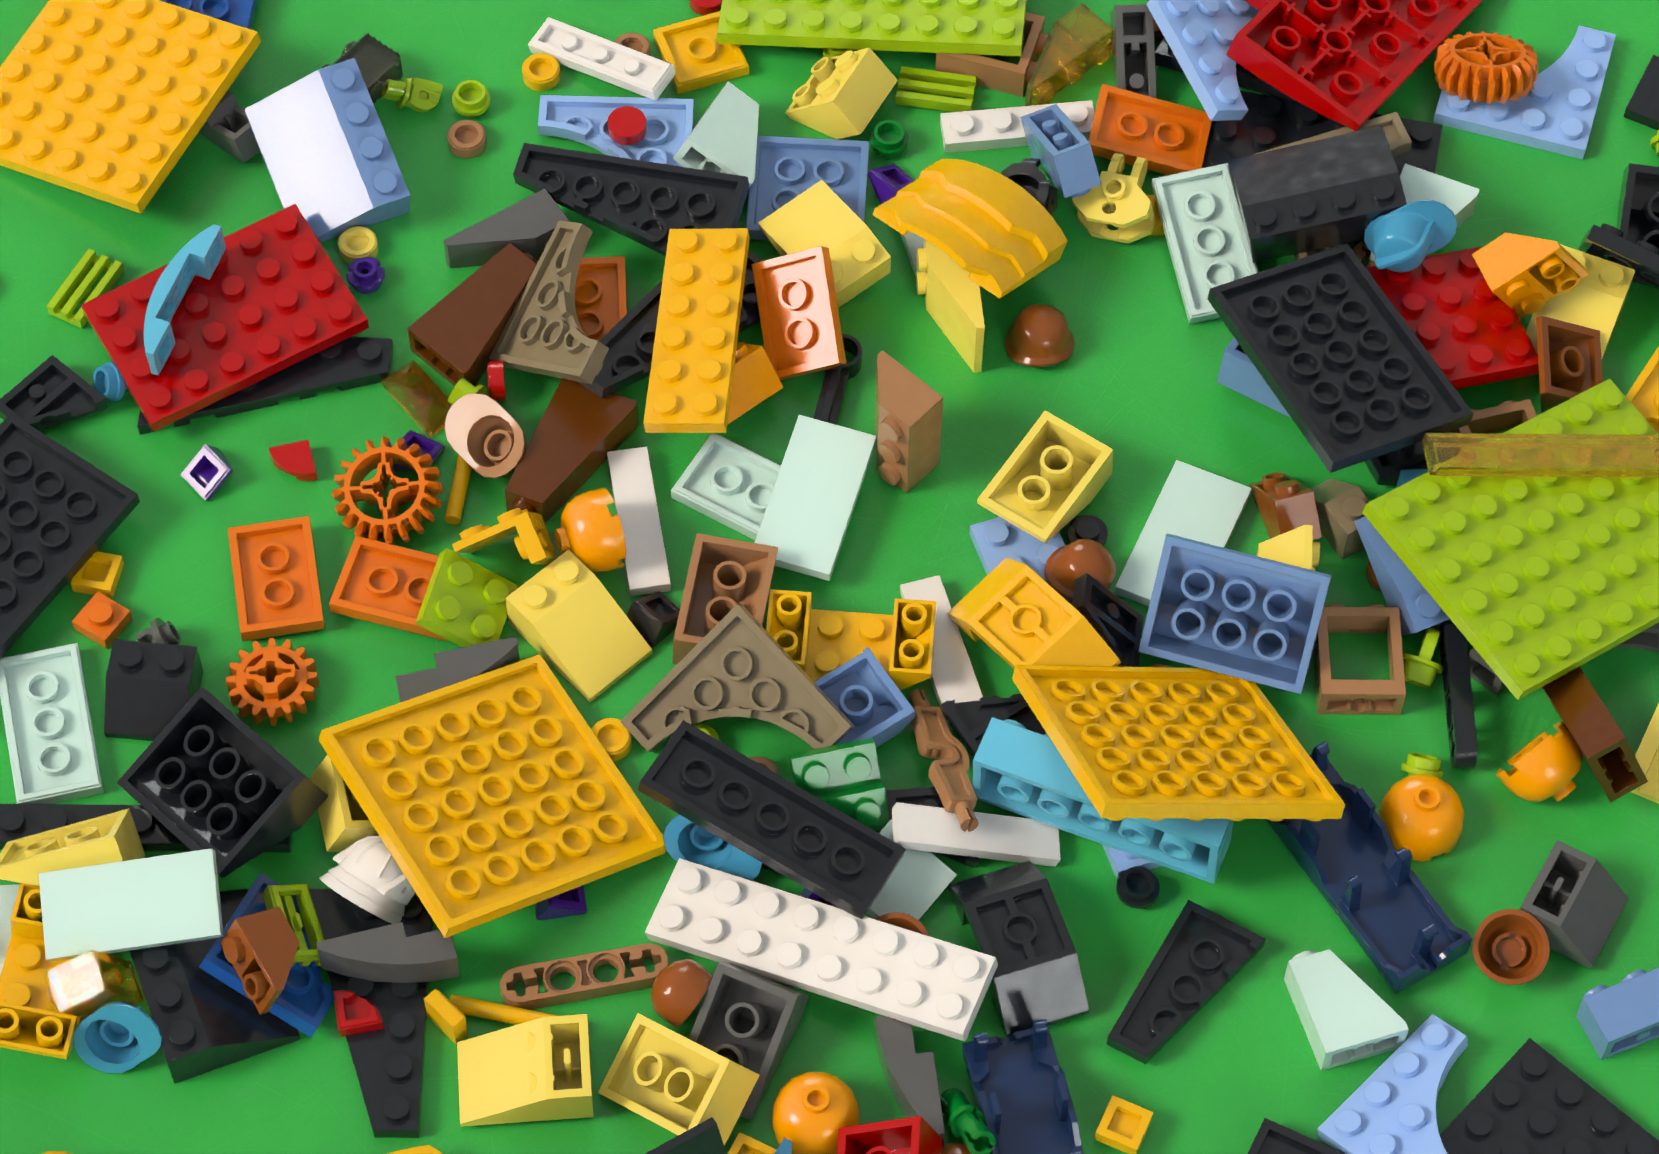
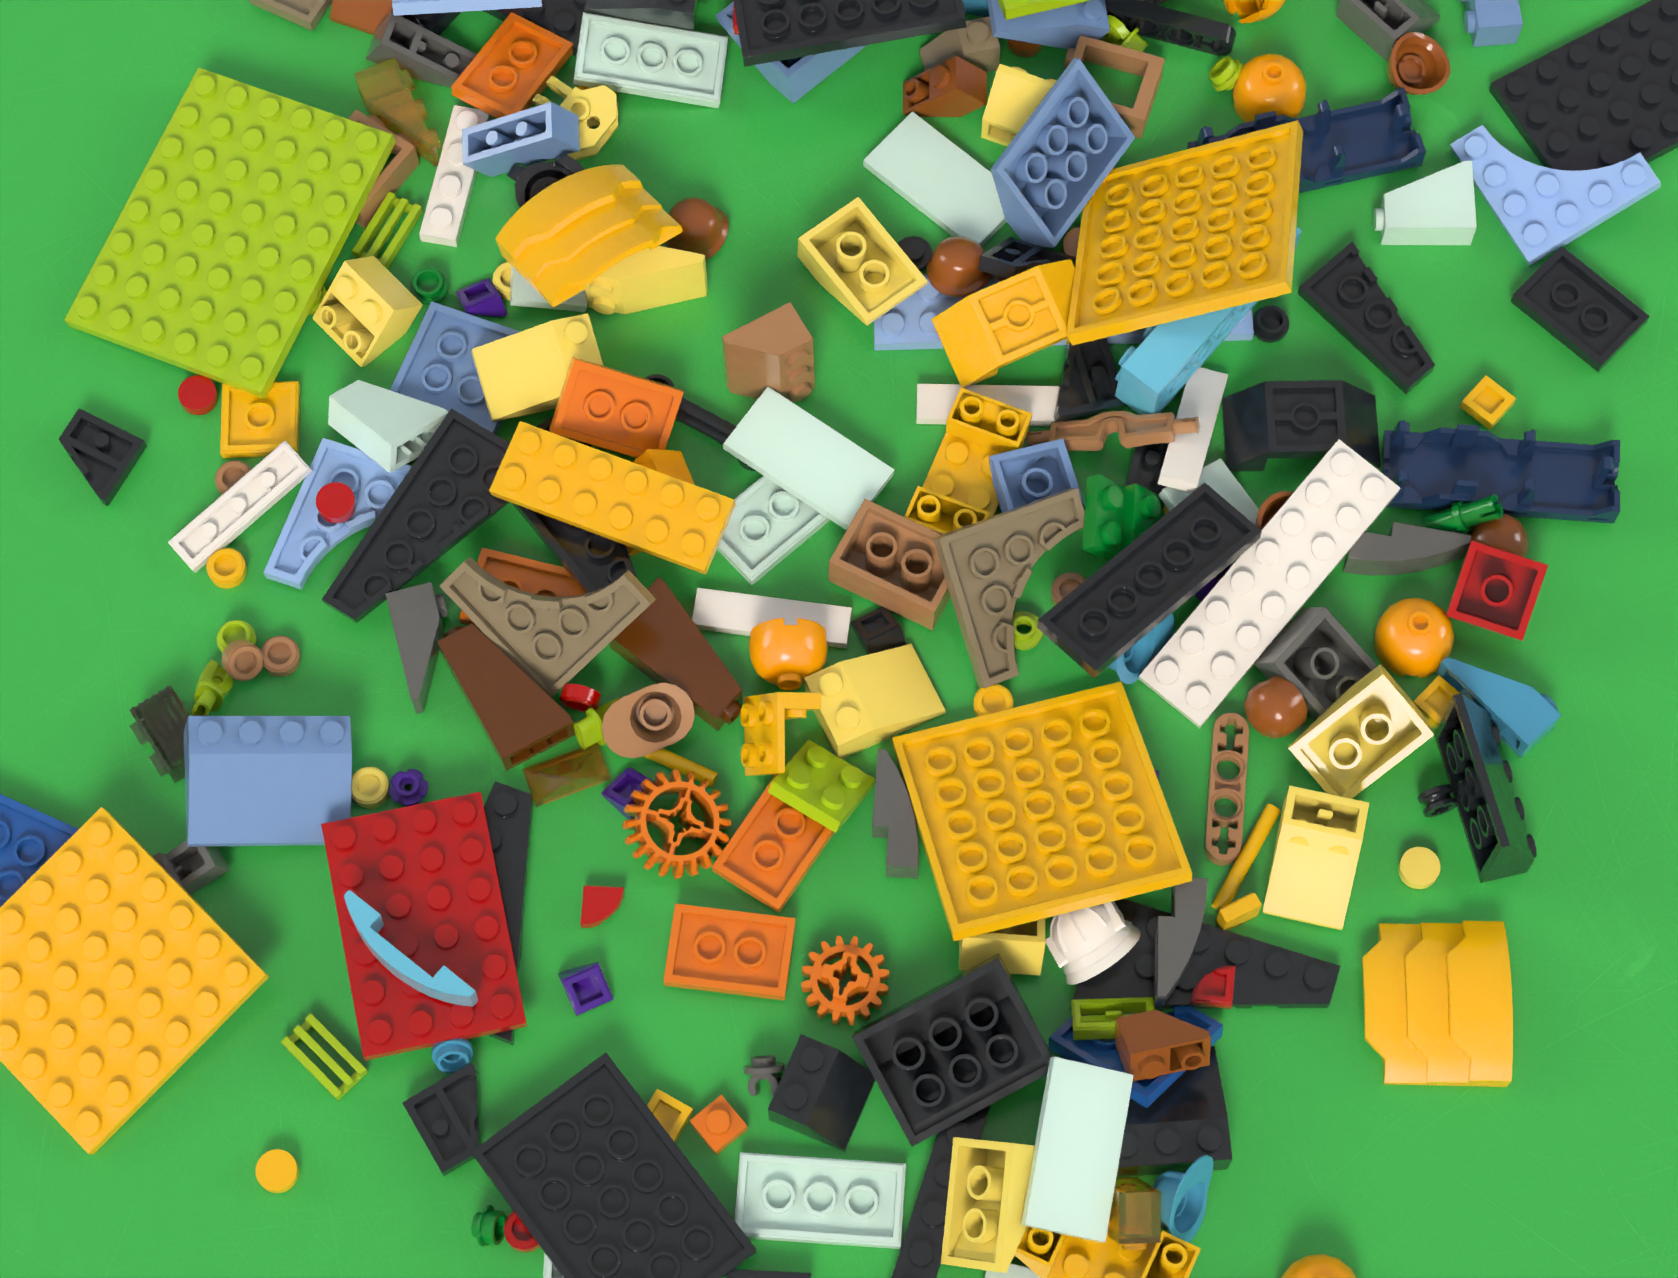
camera: 70 degrees left, 10 degrees up
none -> medium nougat tile [221,639,264,681]

